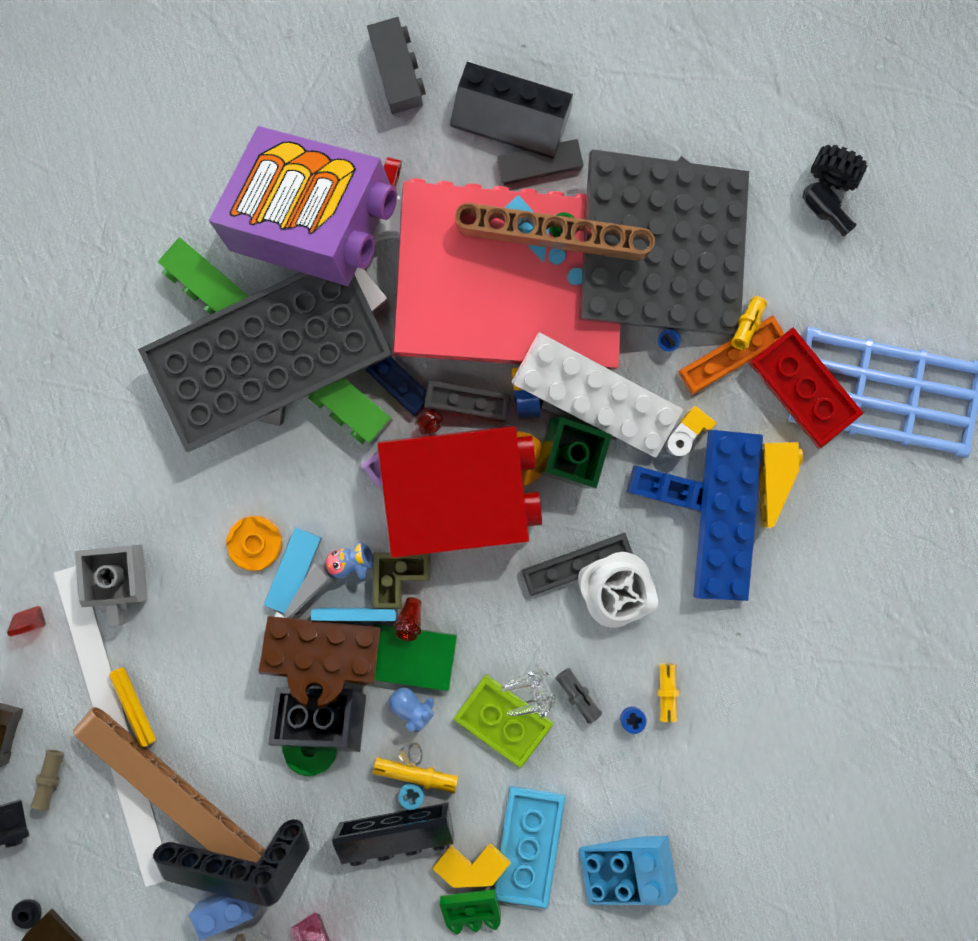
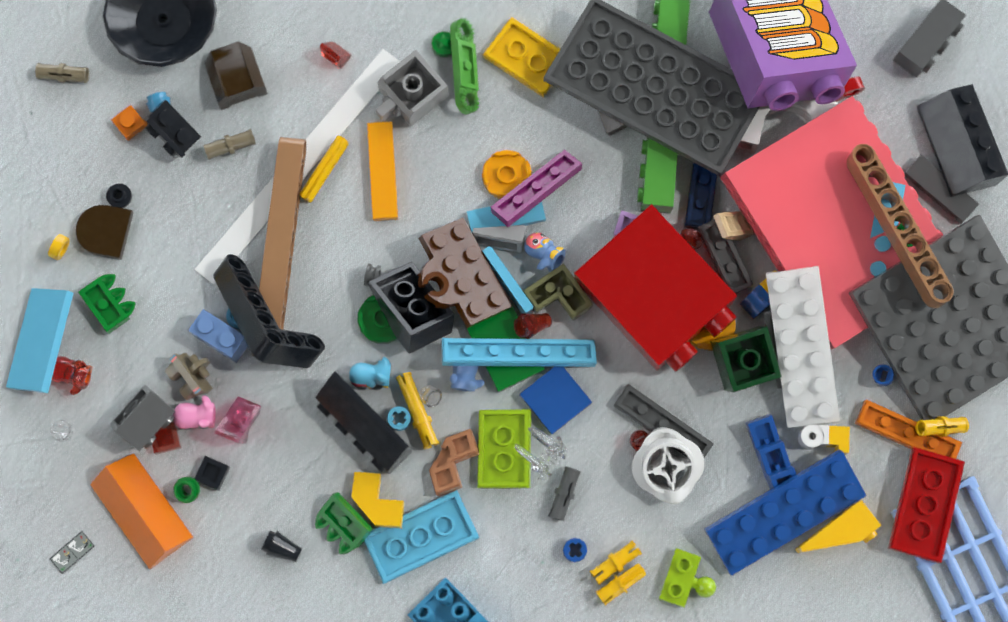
camera: 55 degrees right, 10 degrees down
none -> medium azure animal [349,357,391,389]
none -> dark grey bush [364,263,381,286]
none -> light orange tile [367,121,398,221]
none -> nougat tile [429,429,480,497]
none -> green tile [432,31,452,58]
none -> medium azure tile [441,338,597,367]
none -> bright green plate [450,18,480,115]
none -> yellow tile [483,17,560,98]
none -> magenta plate [491,149,582,227]
none -> blue tile [520,367,592,435]
none -> yellow axle [596,564,646,606]
none -> clear red hinge [629,430,649,451]
none -> lime plate [659,548,716,608]
none -> tan slope [714,211,755,241]

